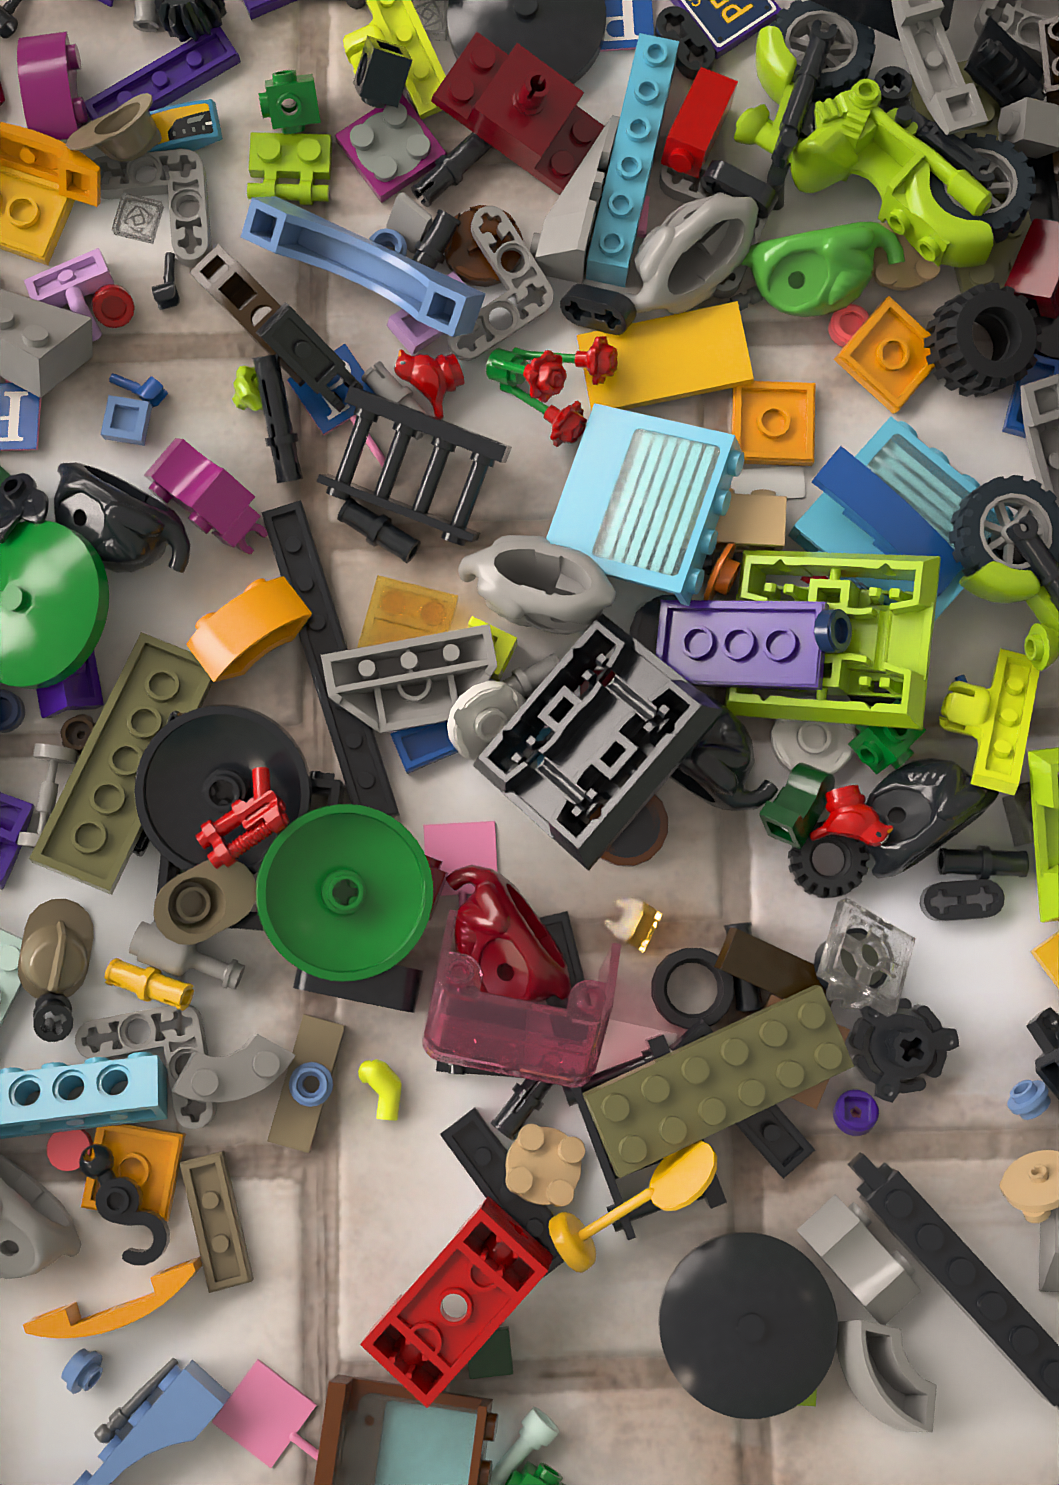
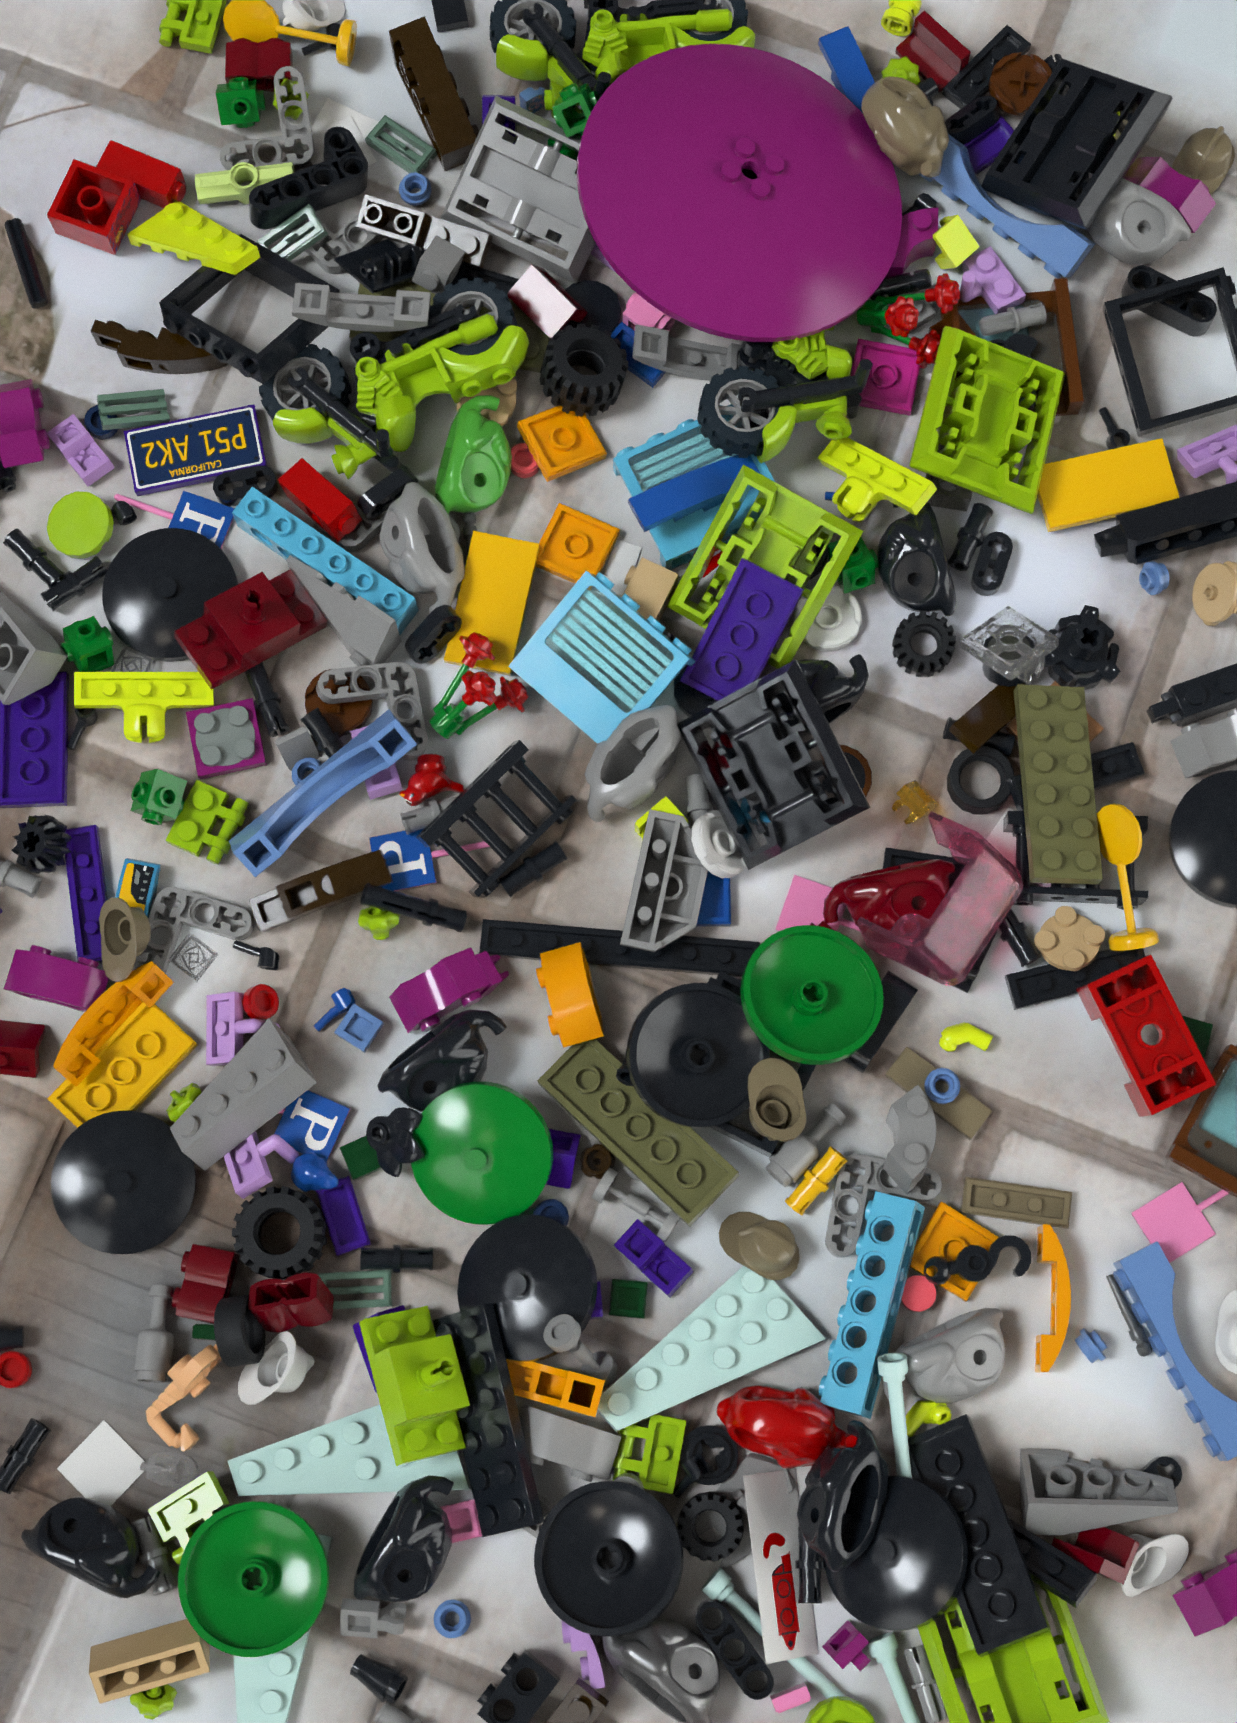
camera: 65 degrees left, 5 degrees down
black bush [33,992,73,1042] -> none
red piece [195,767,289,869] -> none
black hinge [256,302,364,413] -> none
black brick [353,35,413,108] -> none
clear yellow wing [357,575,459,648] -> none
orange piece [703,543,741,600] -> none
dark green leg [759,763,835,849] -> none
red animal [809,785,894,847] -> none
tile [814,609,852,653] -> none
dark purple tile [833,1089,879,1136] -> none

